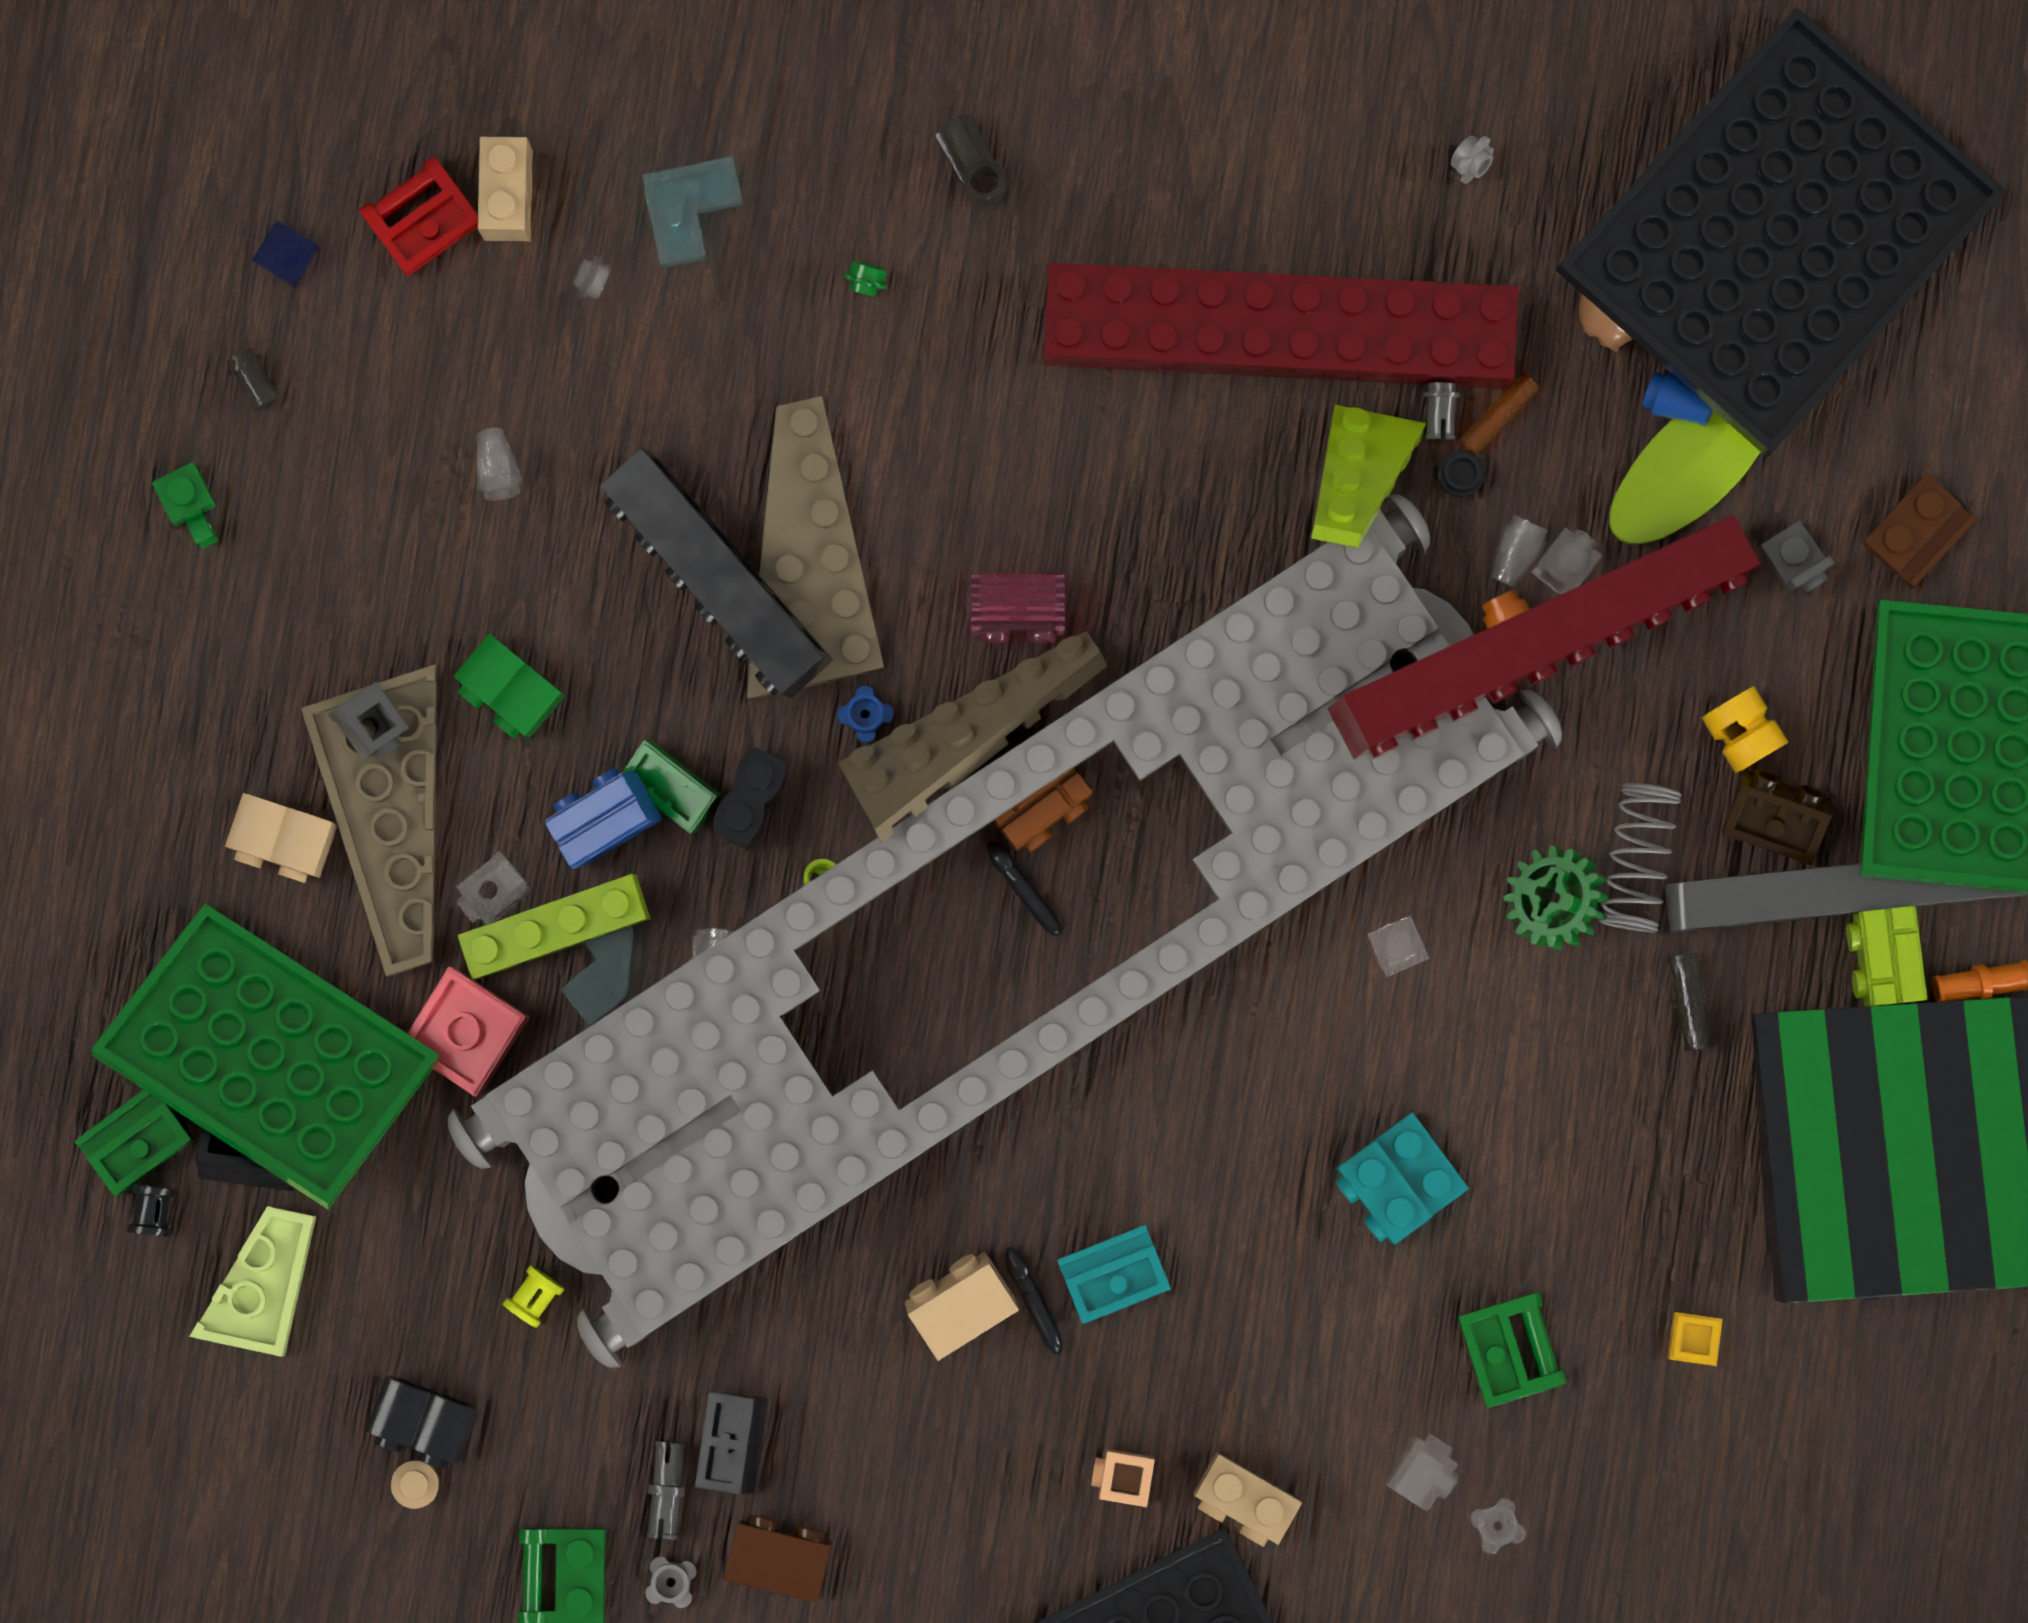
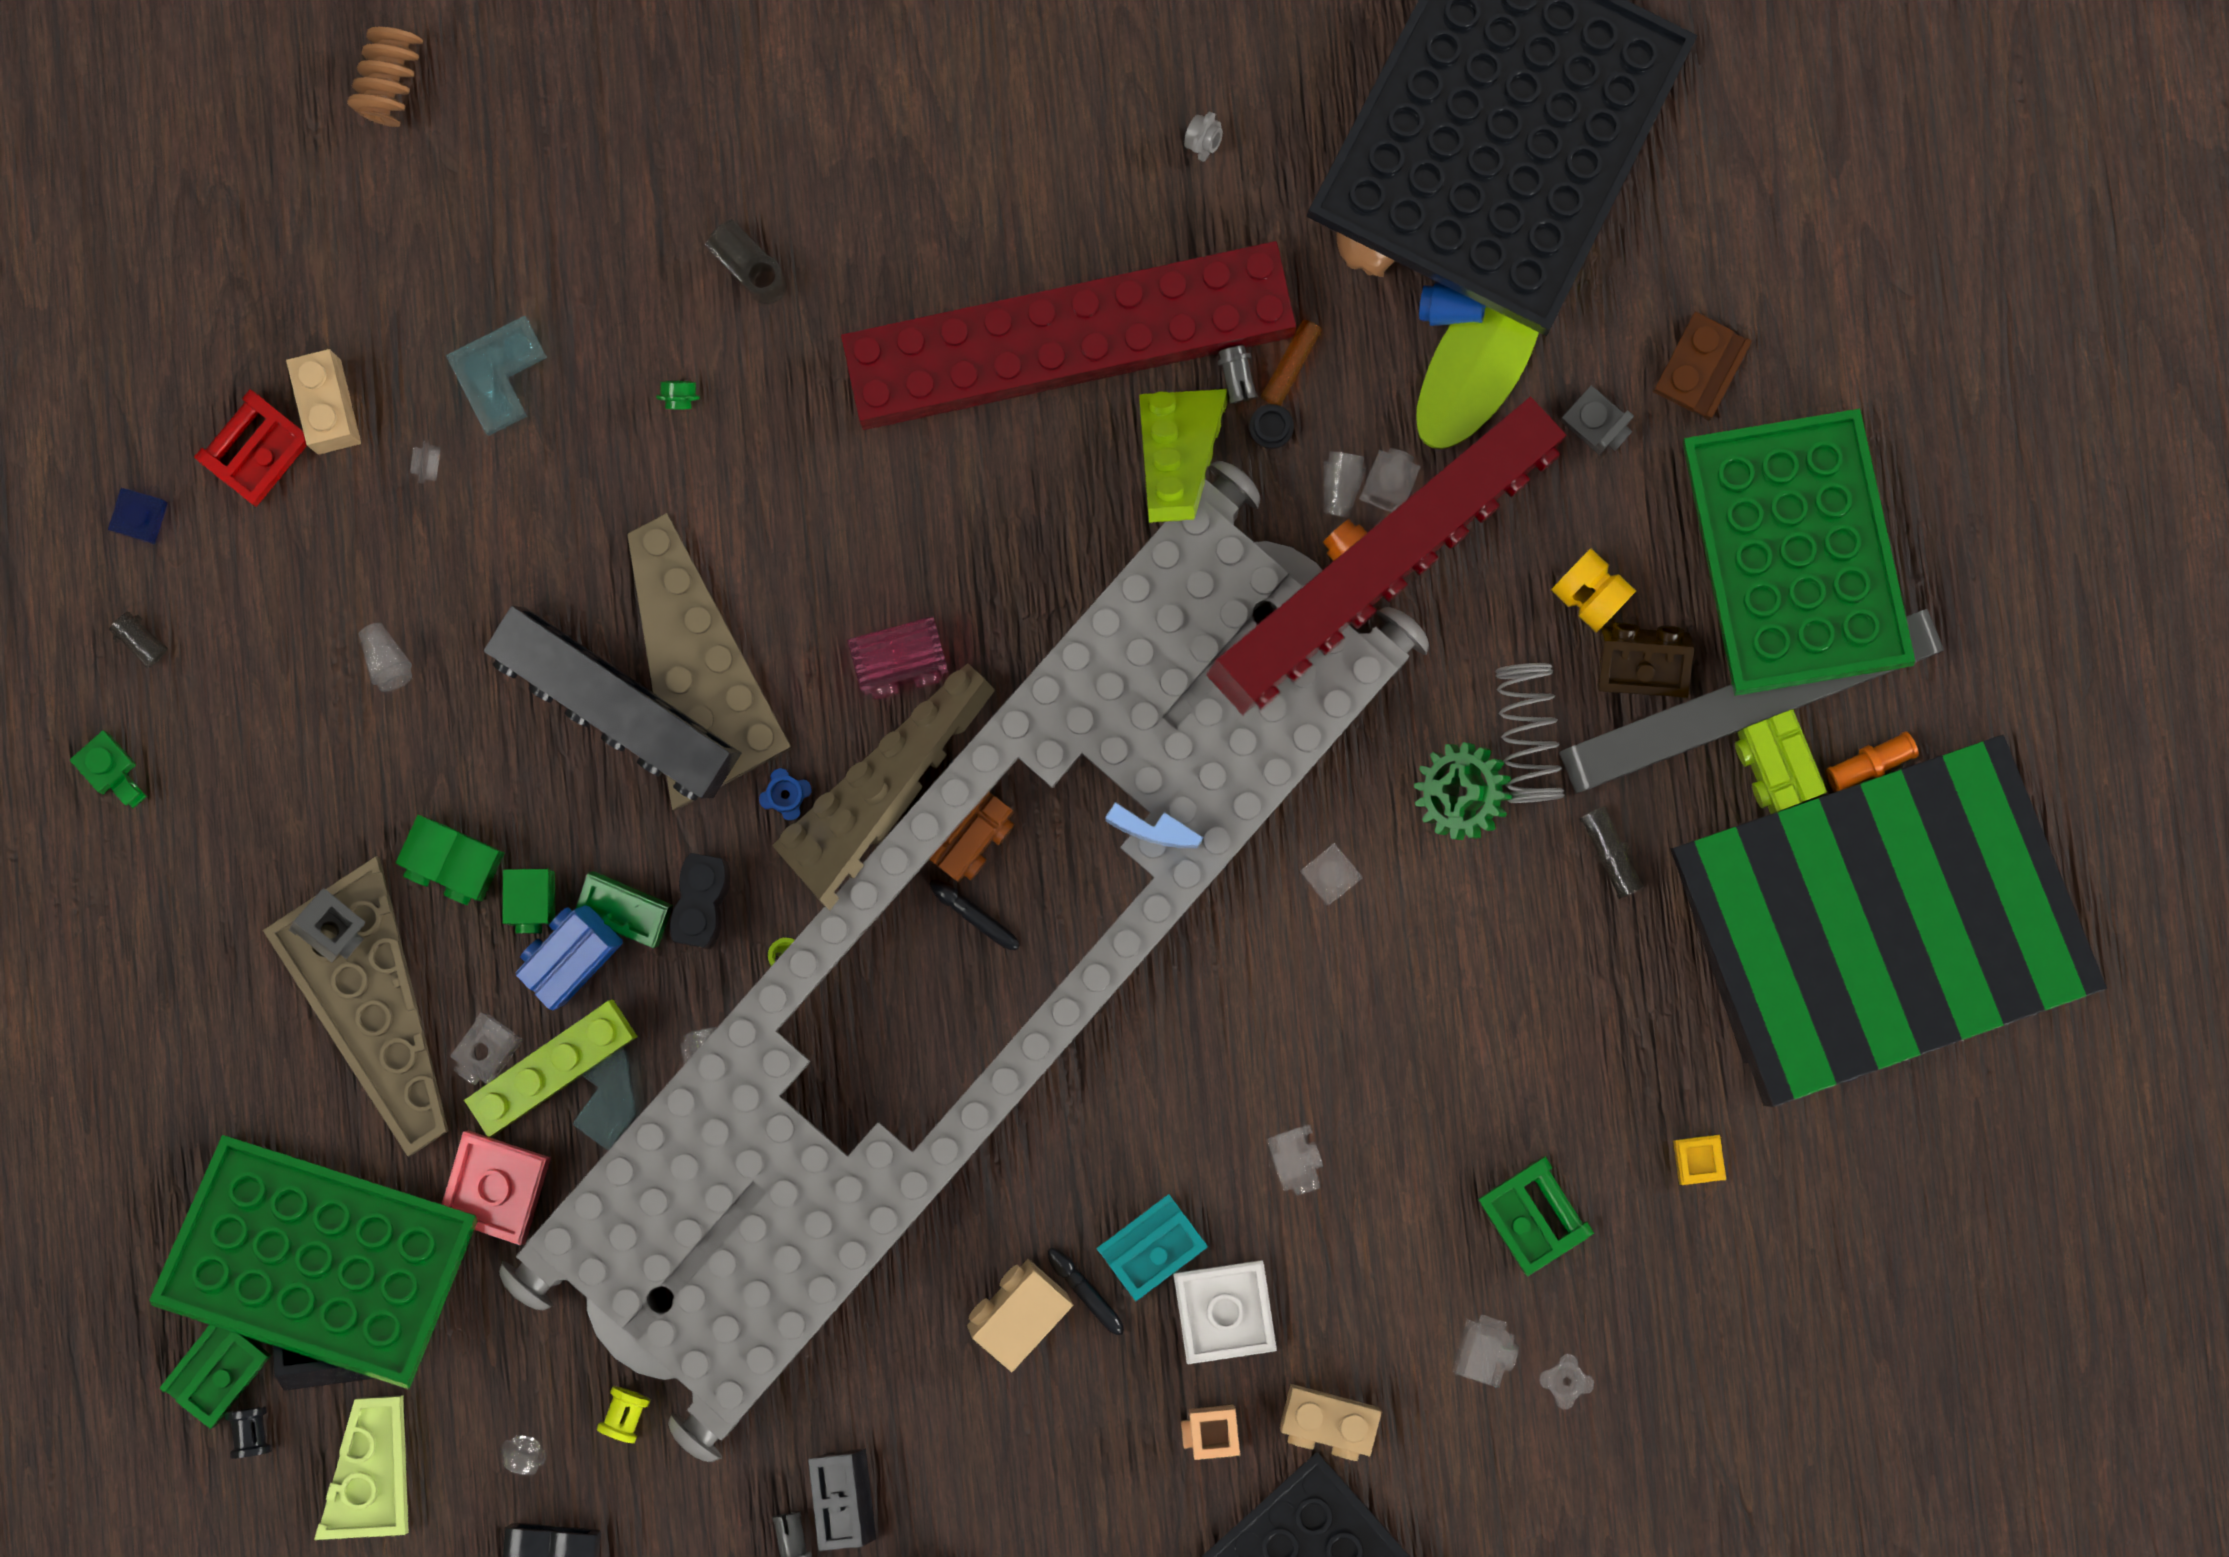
camera: 15 degrees left, 0 degrees up
tan brick [225,793,338,883] -> none
teal plate [1335,1112,1469,1245] -> none
none -> clear plate [501,1436,547,1475]
none -> green brick [502,869,555,934]
none -> light blue slope [1105,803,1203,848]
none -> white plate [1173,1260,1277,1364]
none -> clear brick [1265,1124,1323,1196]

